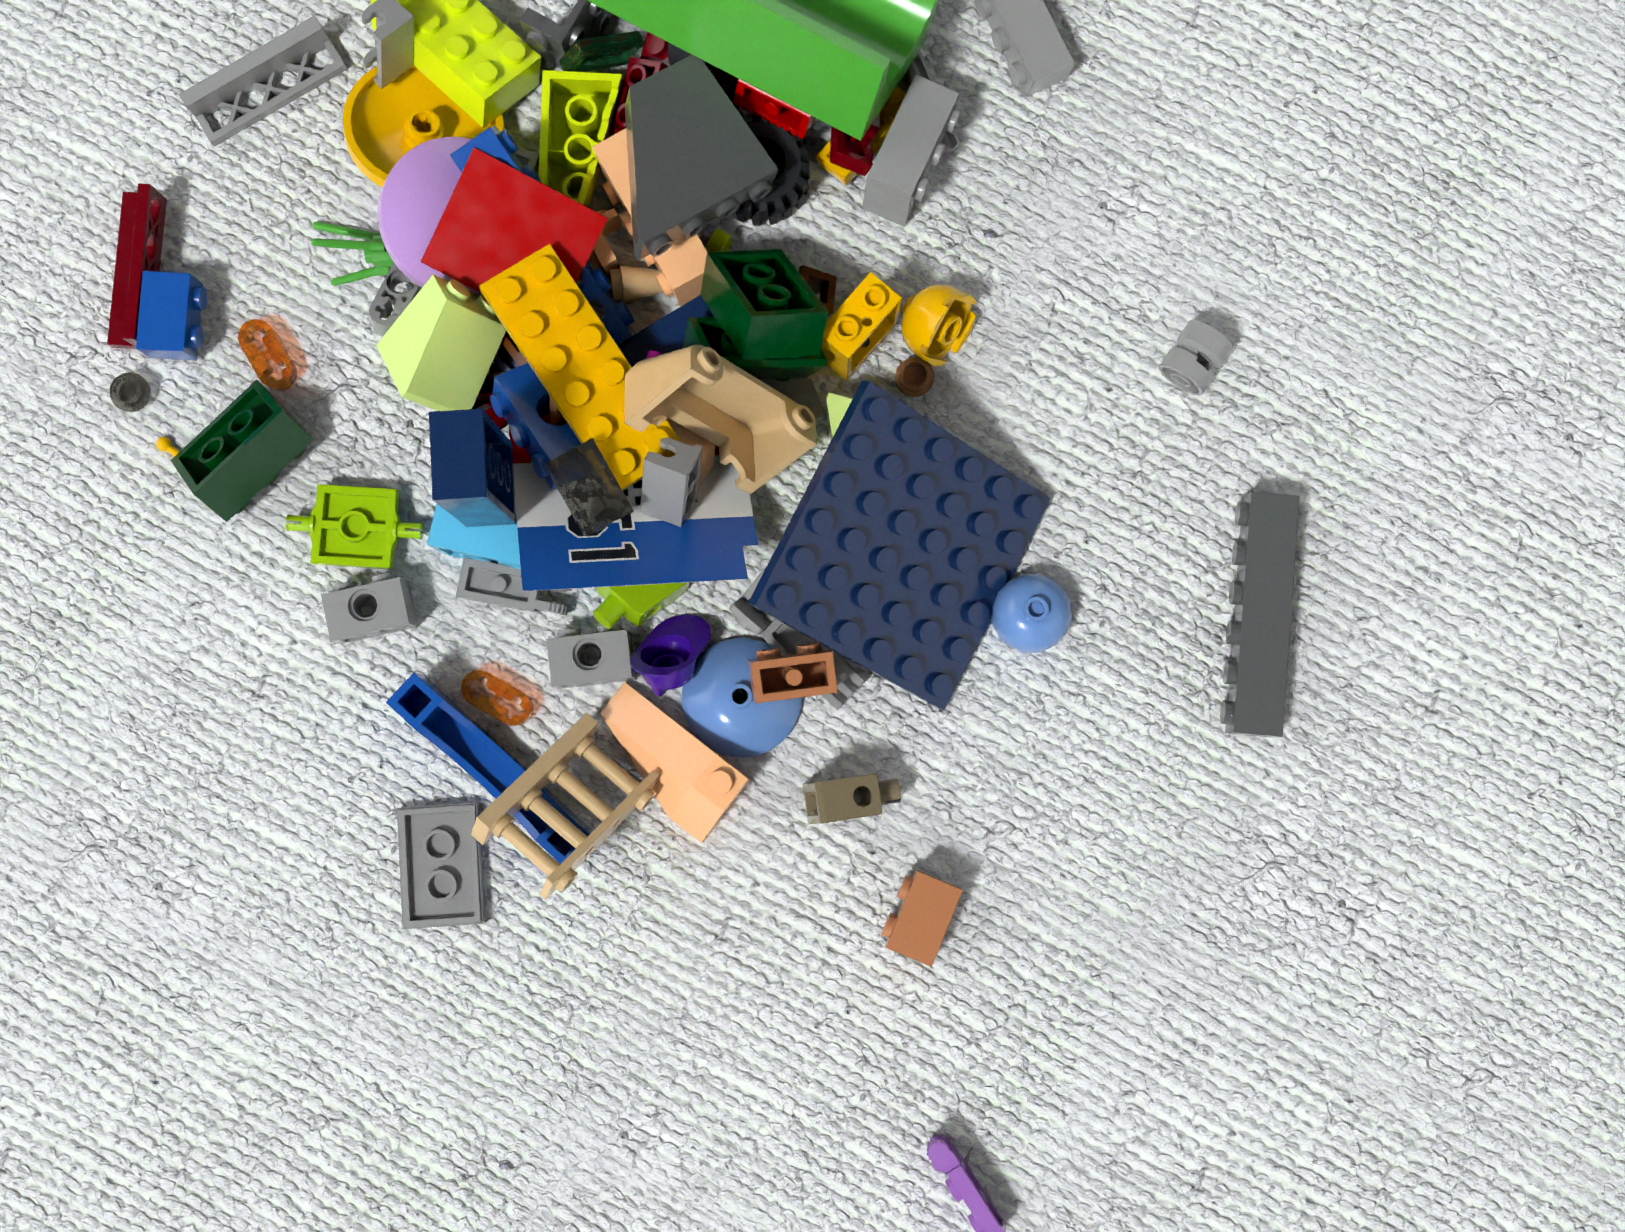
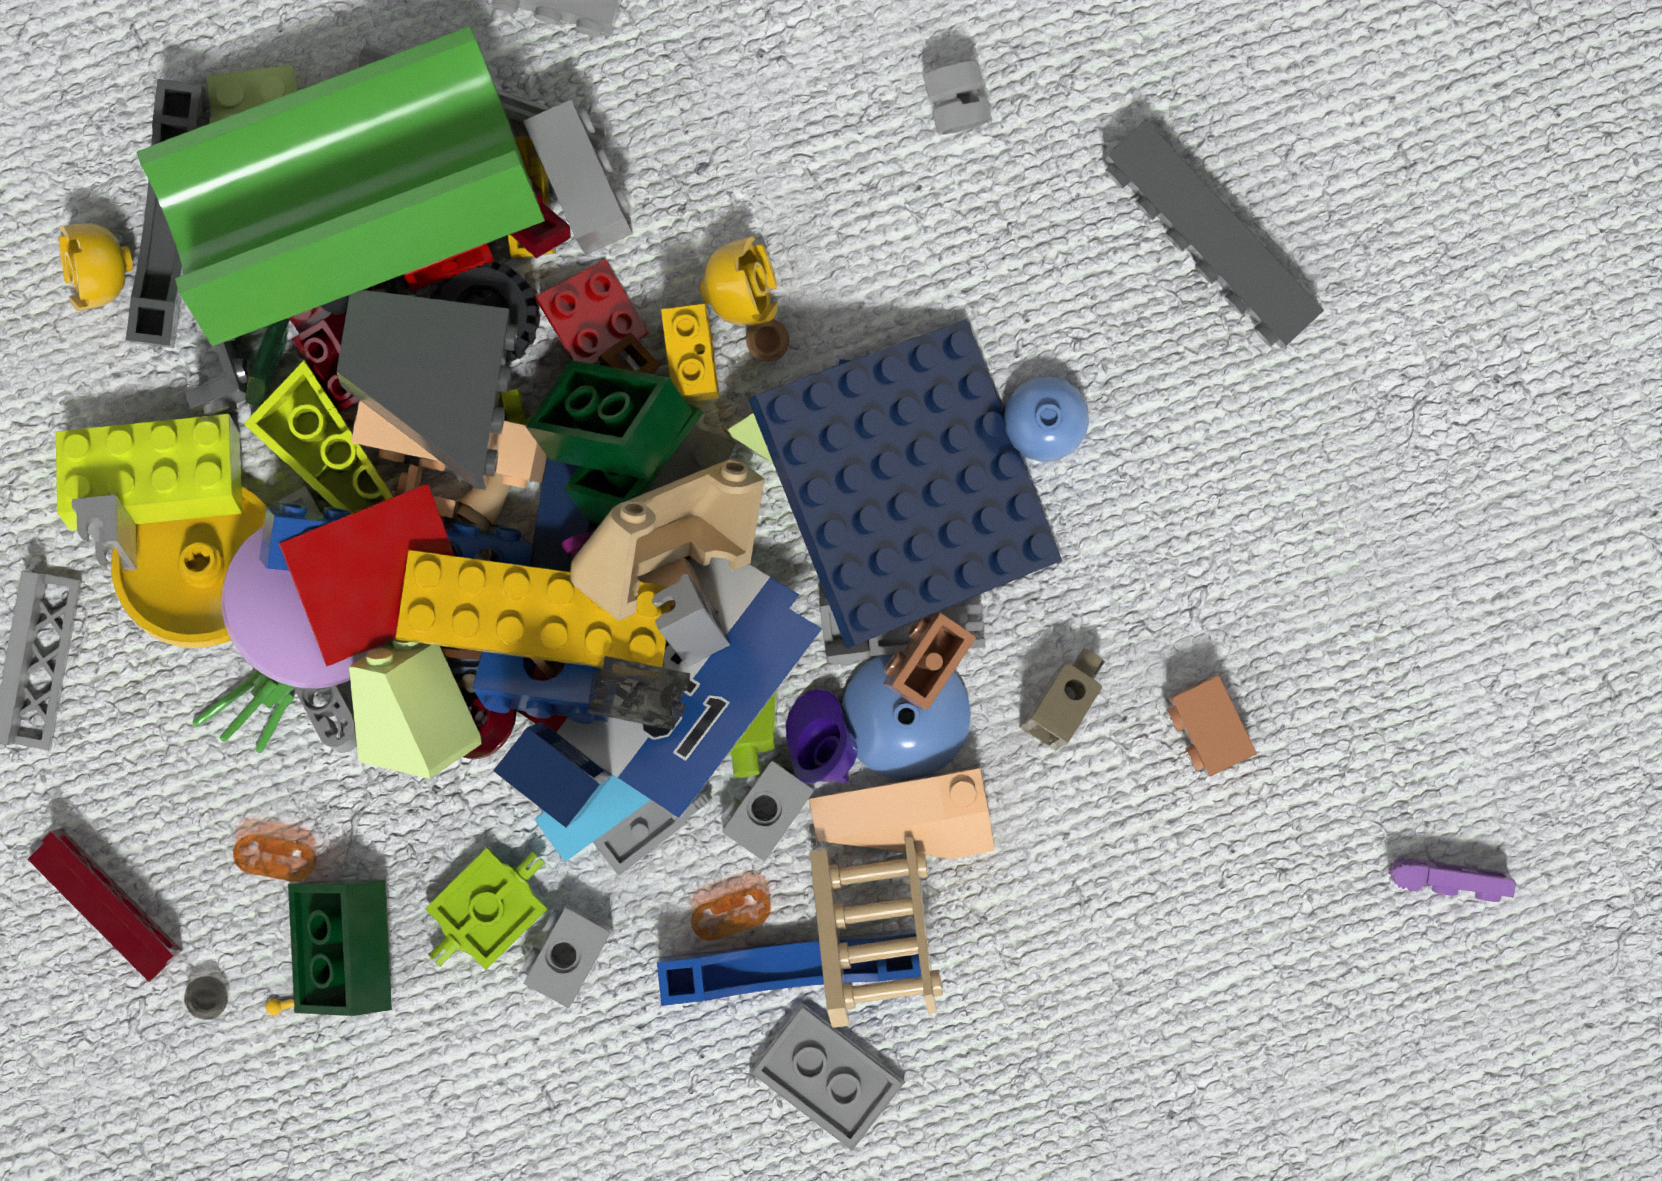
camera: 50 degrees left, 5 degrees up
blue brick [136,271,207,361] -> none
none -> red hinge [535,259,649,365]

